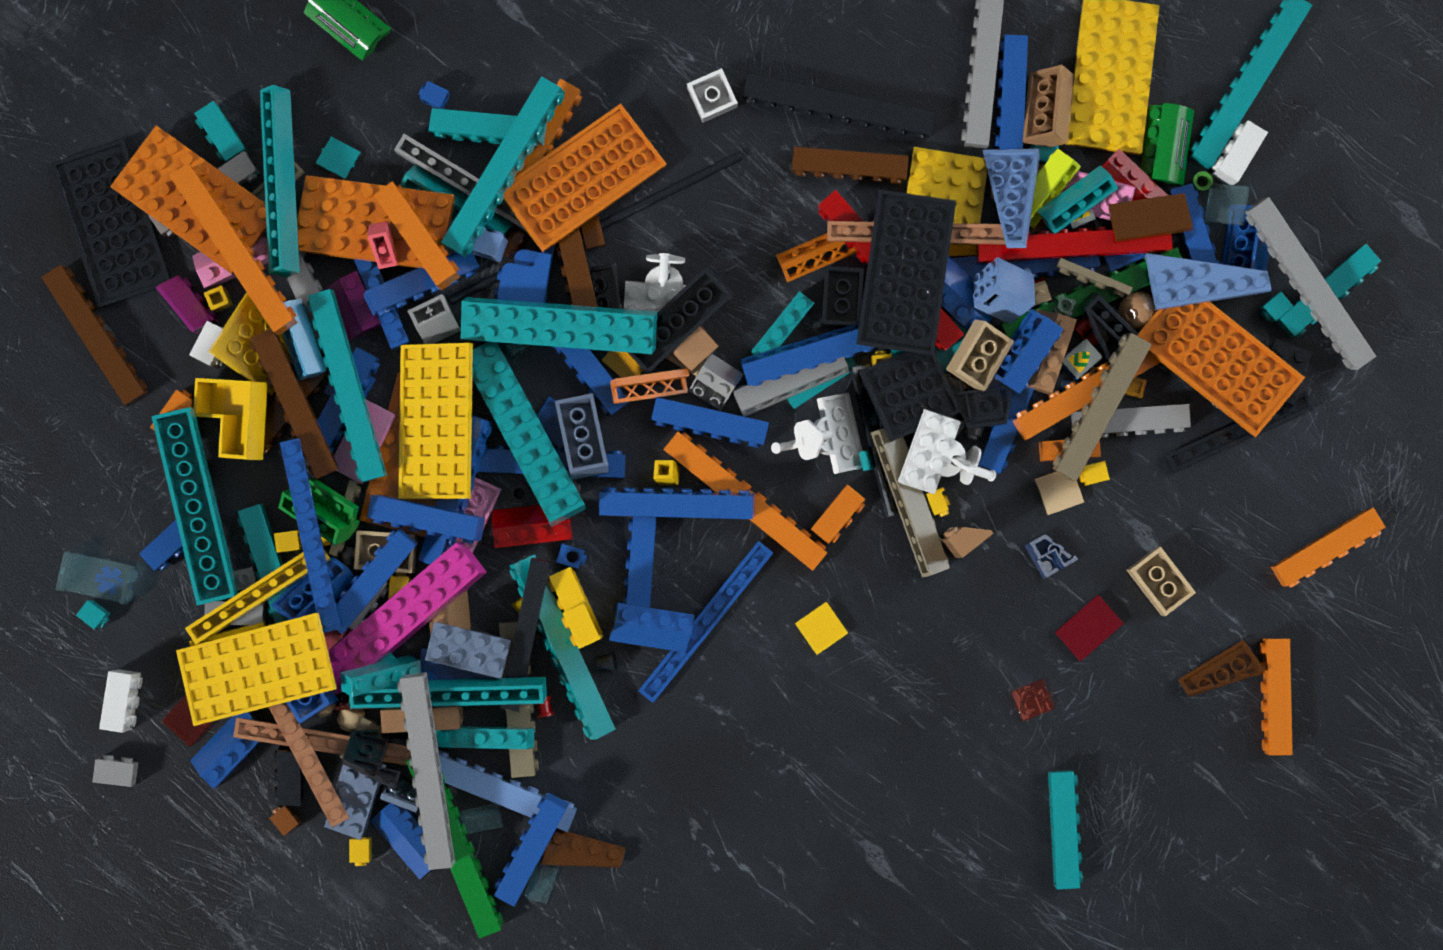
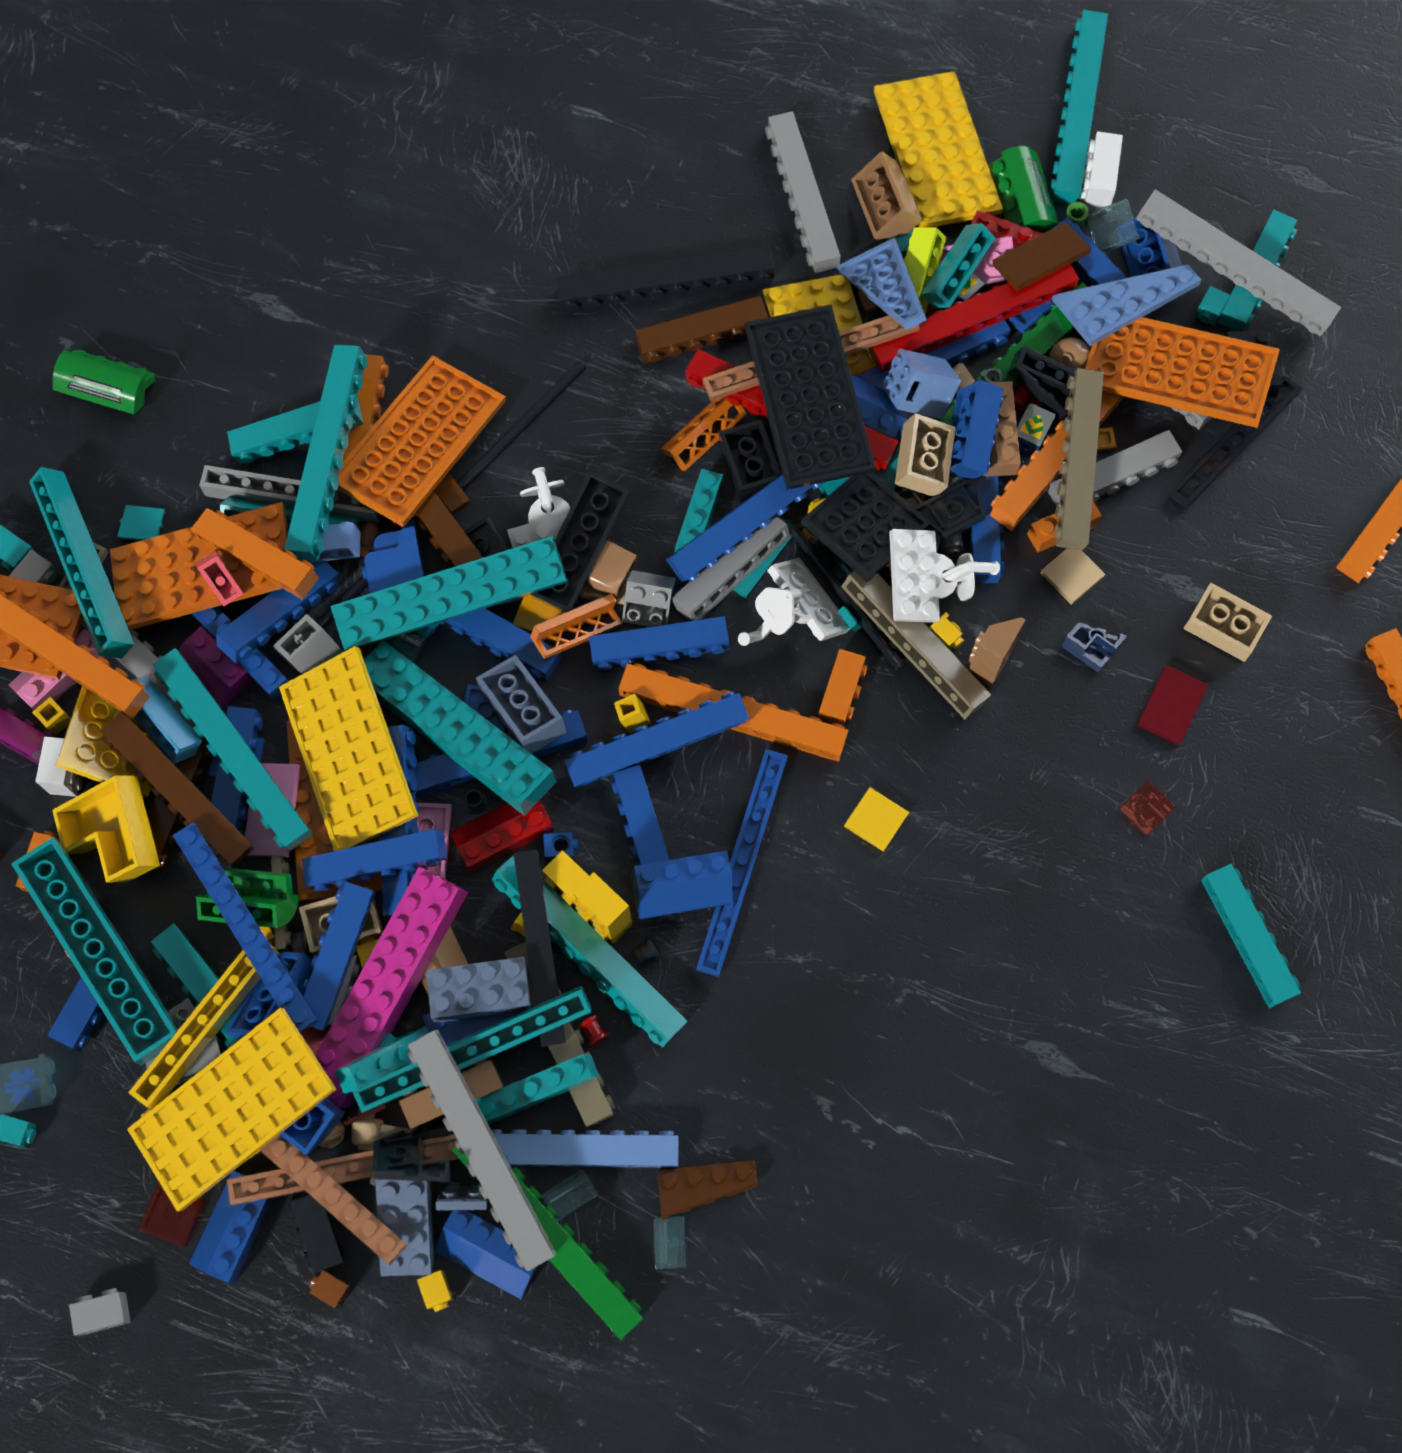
camera: 20 degrees left, 15 degrees down
white brick [99,669,143,733] -> none
yellow brick [274,530,303,553] -> none
blue brick [419,81,451,109] -> none
blue brick [494,793,569,906] -> none
white brick [687,68,738,123] -> none
blue brick [995,34,1028,150] -> none
dark tan plate [1056,258,1133,298] -> none
yellow brick [1079,461,1110,486] -> none
reddish brown wing [1178,640,1265,697] -> none

